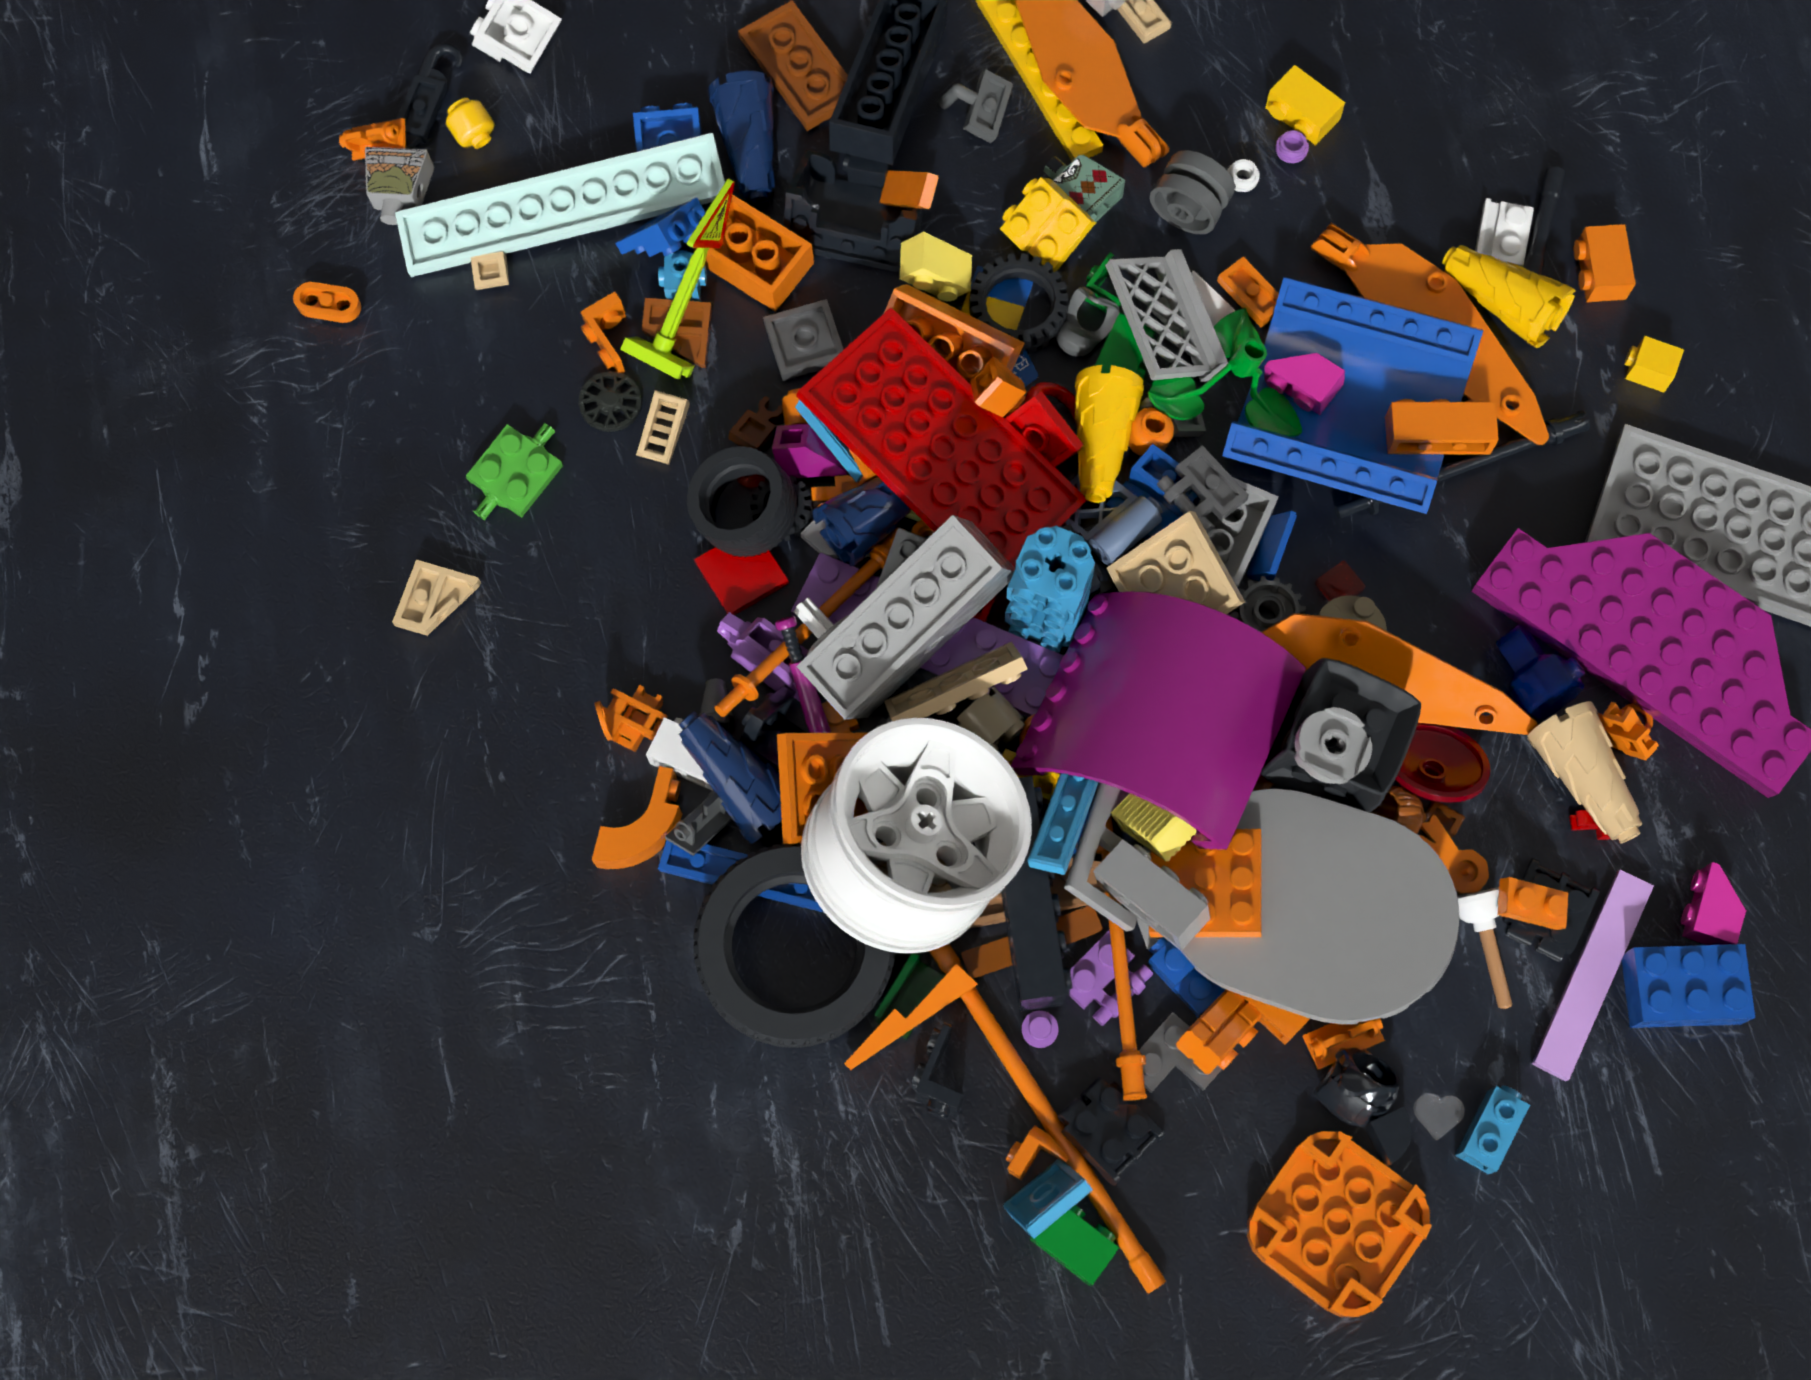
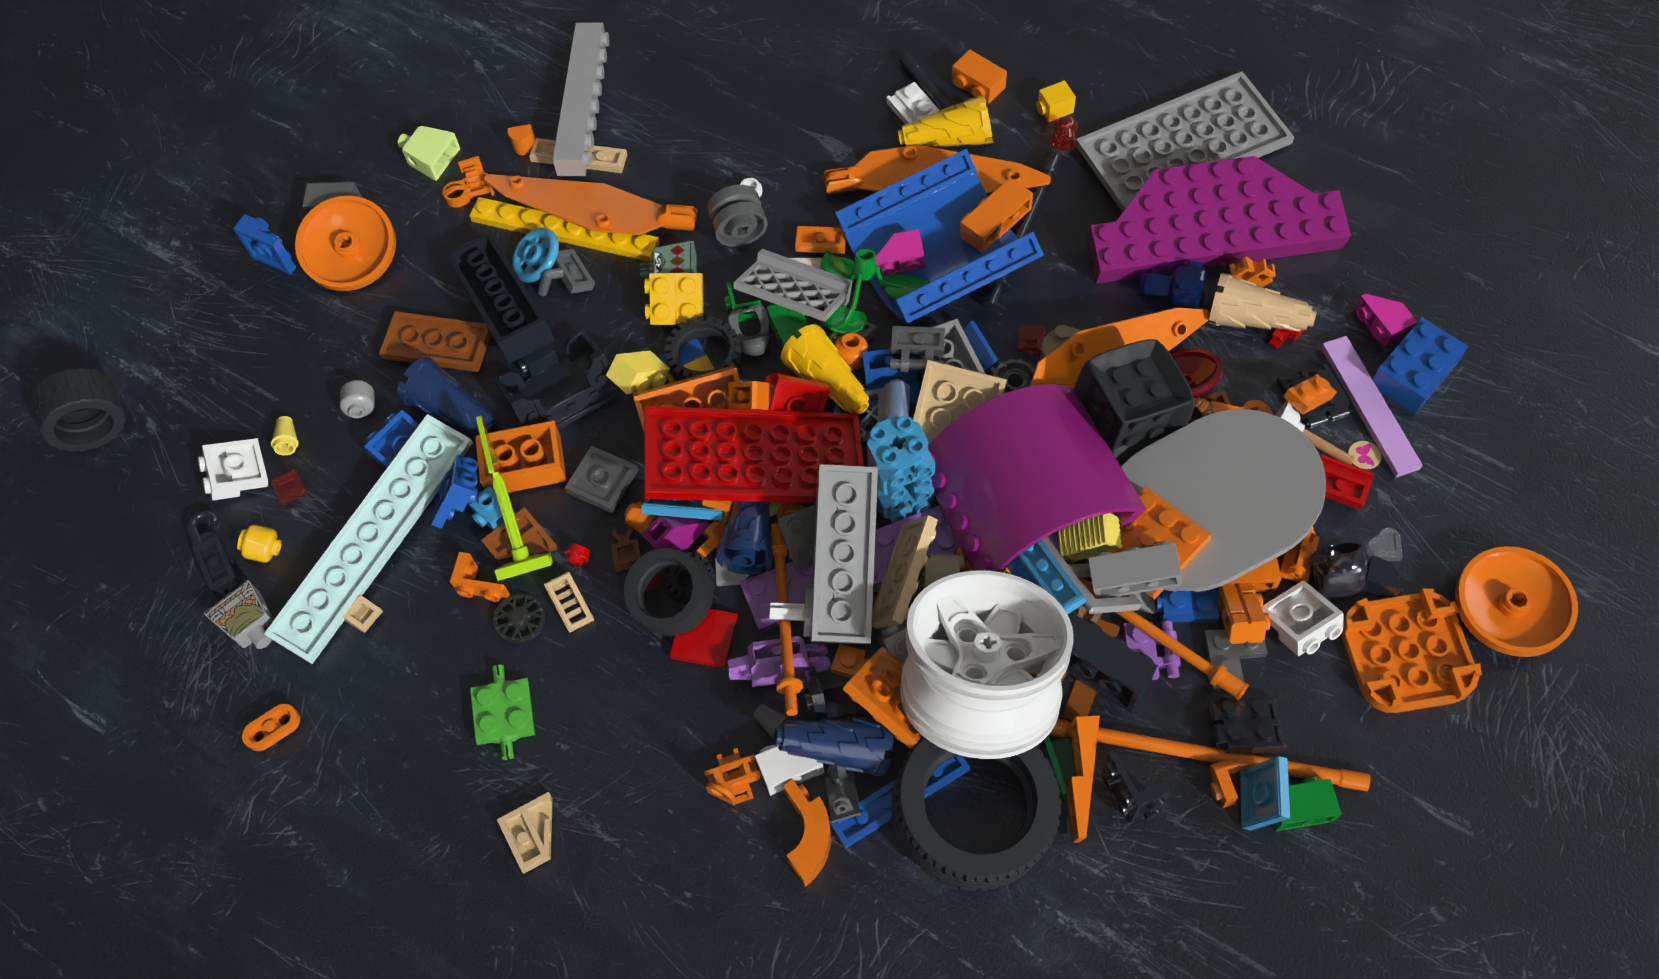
camera: 45 degrees left, 10 degrees down
orange hinge [339,118,406,160] -> none
magenta piece [775,616,831,733] -> none
orange tile [879,171,938,209] -> none
medium lavender plate [1022,1011,1058,1048] -> none
yellow brick [1266,65,1345,146] -> none
medium lavender plate [1275,130,1309,163] -> none
light grey plate [1295,707,1372,784] -> none
dark azure brick [1455,1085,1530,1175] -> none
none -> clear red tile [270,469,308,505]
none -> light yellow cone [271,416,299,455]
none -> light grey head [339,380,375,418]
none -> dark azure plate [512,228,559,283]
none -> red plate [564,543,590,566]
none -> clear red wheel [1052,117,1079,151]
none -> white plate [1263,580,1344,656]
none -> red plate [1320,454,1375,510]
none -> tan sticker [1348,441,1381,469]
none -> orange dish [1455,546,1578,657]

